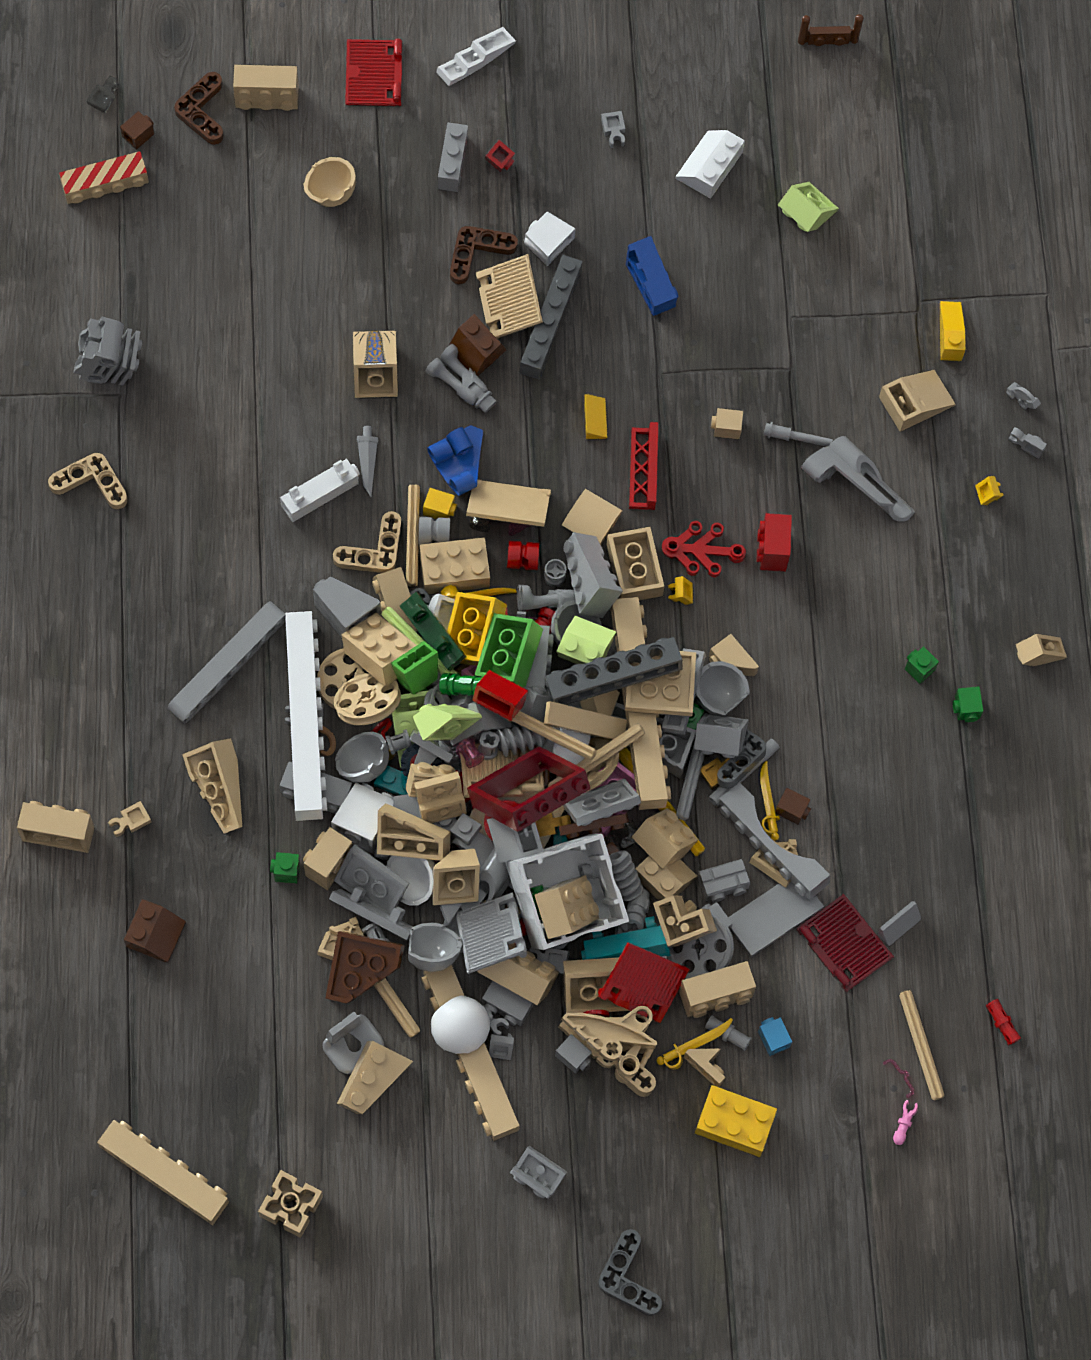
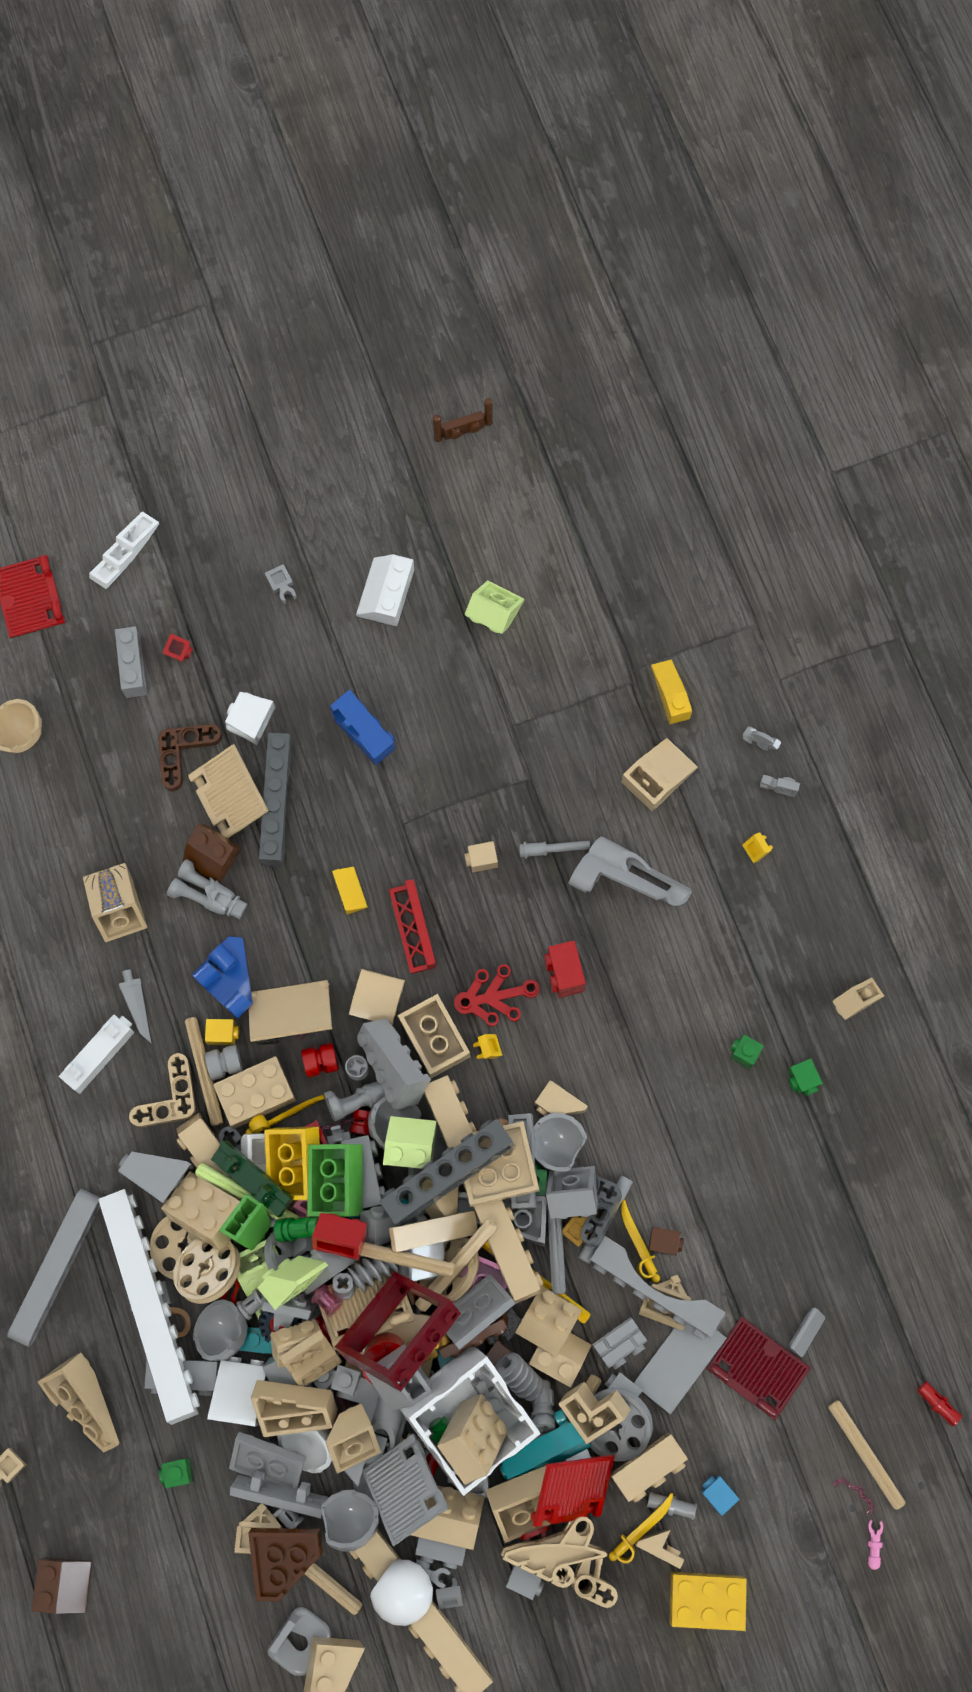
camera: 10 degrees left, 5 degrees up
tan brick [303,827,353,890] -> none

